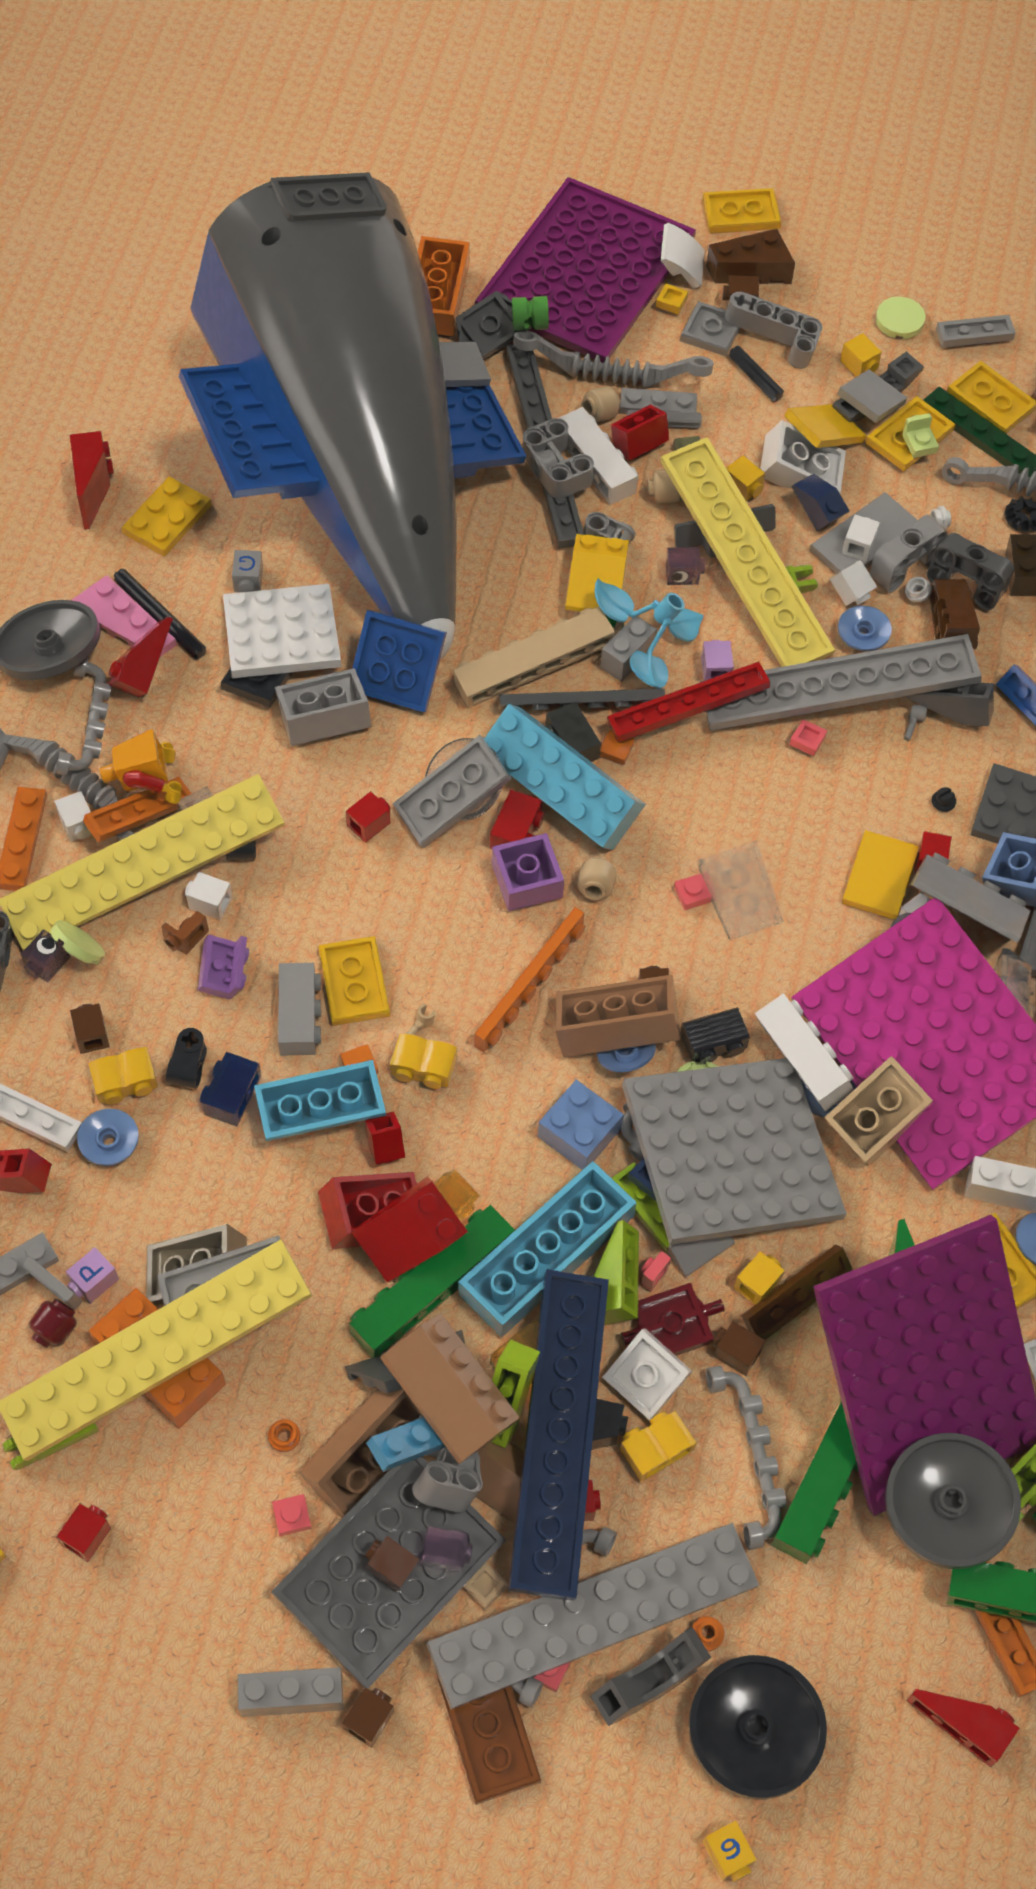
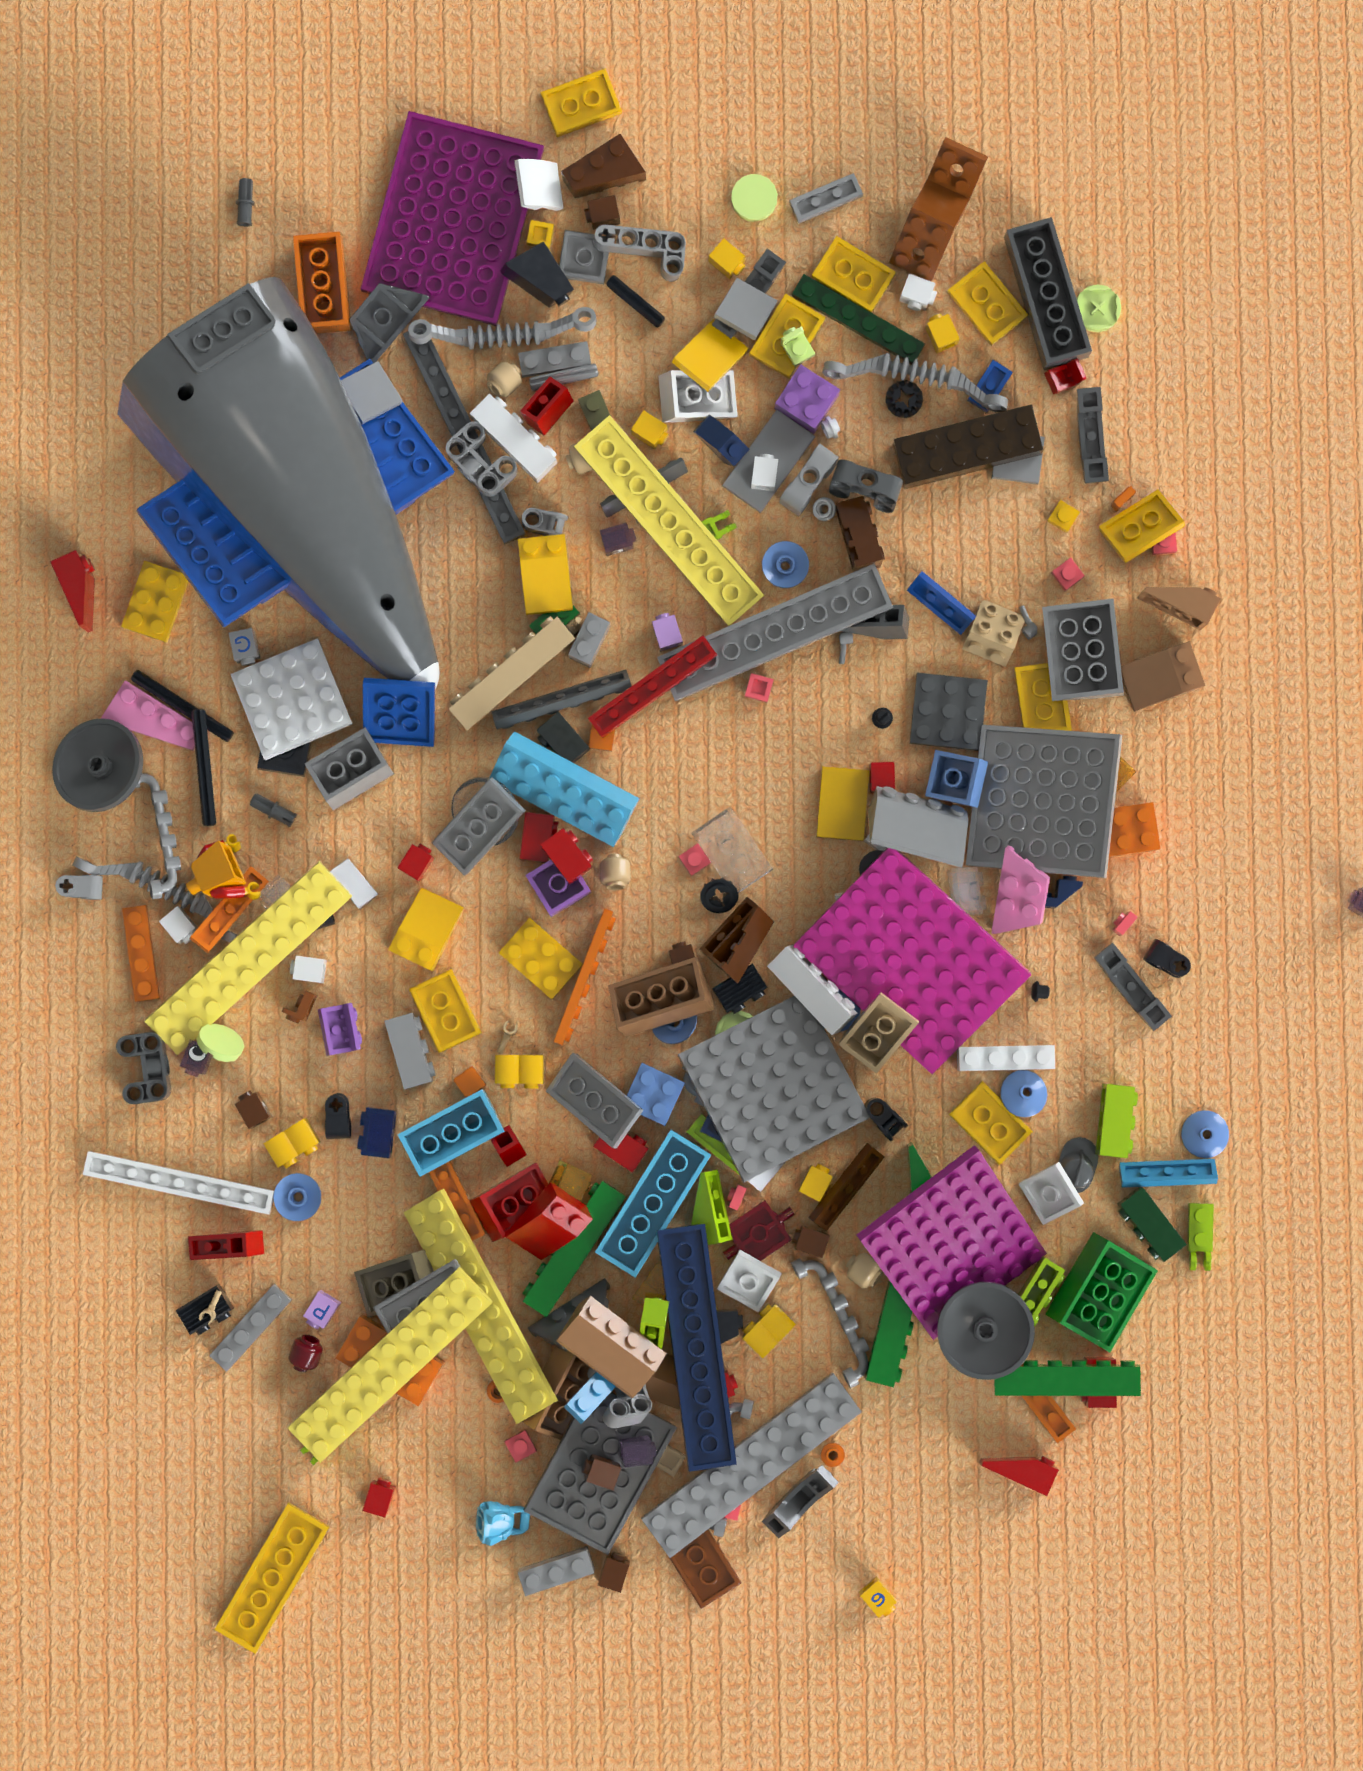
camera: 10 degrees left, 25 degrees up
light grey tile [22,1256,83,1310] -> none
red slope [108,617,173,698] -> none
bright green wheel [512,296,549,331] -> none
medium azure plant [595,578,704,689] -> none
black dish [688,1655,827,1800] -> none
white brick [830,560,877,606] -> none
none -> black axle [191,709,216,826]
none -> dark grey axle [250,794,297,827]
none -> slope [330,858,378,909]
none -> yellow slope [388,887,464,971]
none -> light yellow plate [404,1189,558,1424]
none -> orange plate [429,1161,486,1241]
none -> medium azure piece [476,1501,530,1546]
none -> yellow plate [499,917,583,1000]
none -> black slope [500,242,574,308]
none -> red brick [541,828,593,885]
none -> light grey plate [546,1053,643,1149]
none -> red brick [593,1134,649,1173]
none -> reddish brown wedge [699,897,774,984]
none -> black gear [700,877,738,913]
none -> medium lavender brick [774,364,840,434]
none -> tan head [846,1253,883,1289]
none -> black piece [865,1097,908,1142]

